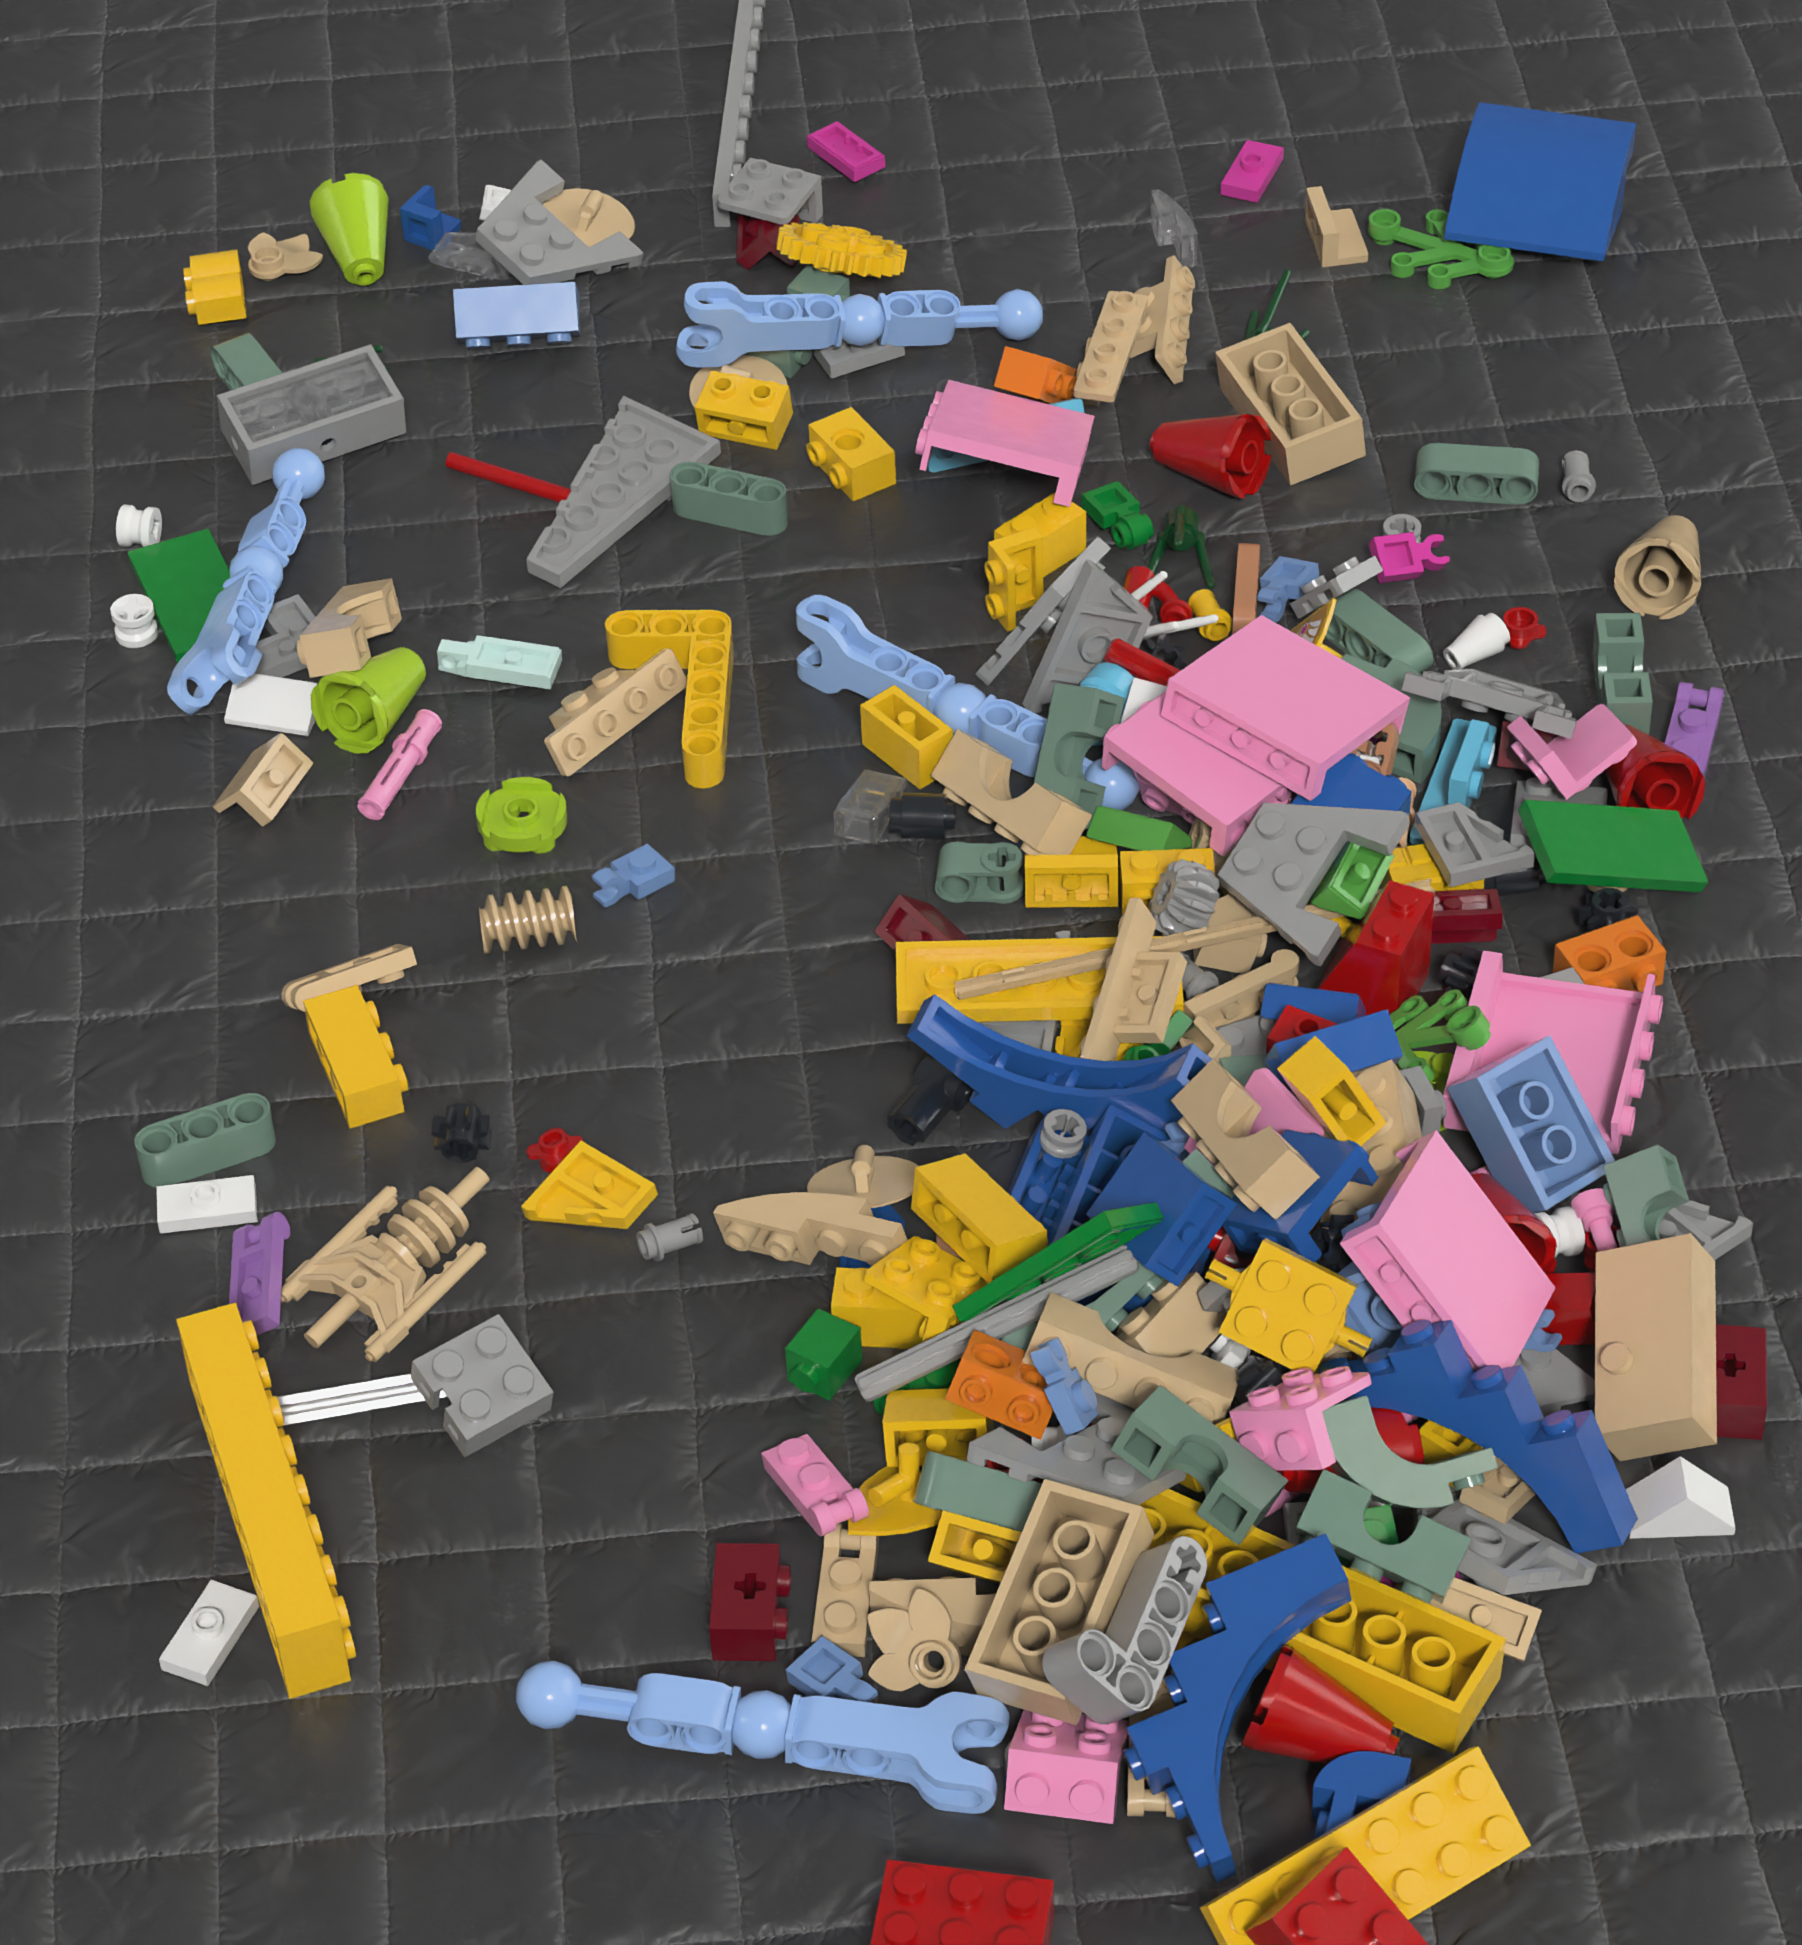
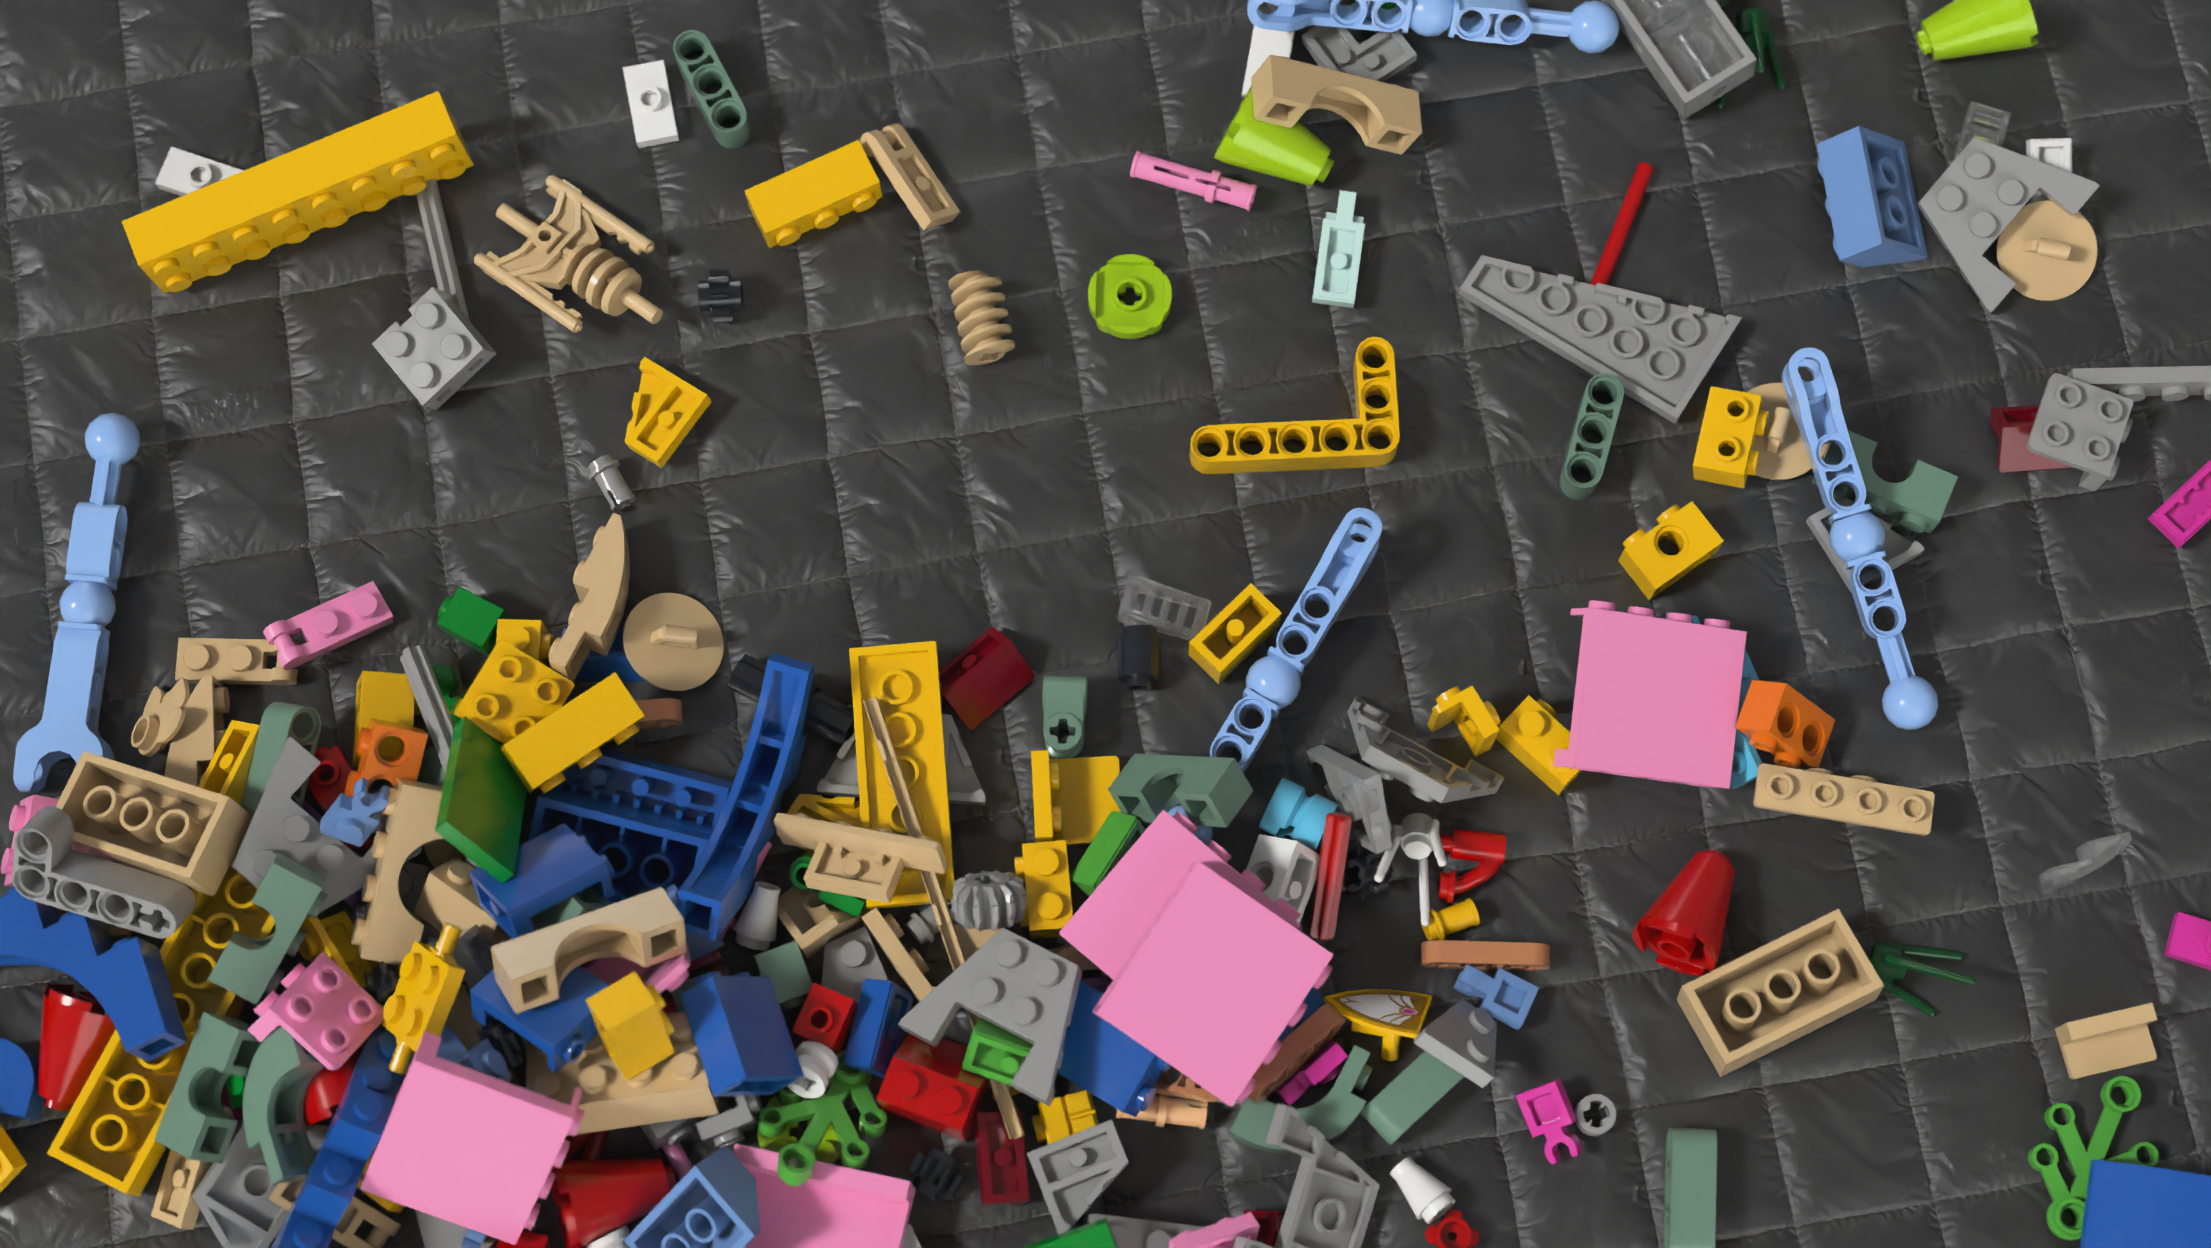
camera: 85 degrees right, 30 degrees up
tan panel [213,732,313,827] -> none
medium lavender plate [229,1212,290,1336] -> none
blue panel [400,185,462,252] -> none
red plate [526,1128,583,1173] -> none
tan bracket [544,649,687,776] -> none
medium blue plate [592,844,675,907] -> none
dark red brick [709,1543,791,1661] -> none
yellow gear [776,222,907,278] -> none
medium blue plate [786,1636,878,1703] -> none
yellow shield [847,1443,942,1536] -> none
tan arch [931,729,1092,855] -> none
light grey bush [1039,1109,1087,1159] -> none
green plate [1081,481,1154,550] -> none
tan bracket [1130,255,1195,384] -> none
dark green plant [1148,505,1215,589] -> none
medium azure bracket [1409,719,1497,845] -> none

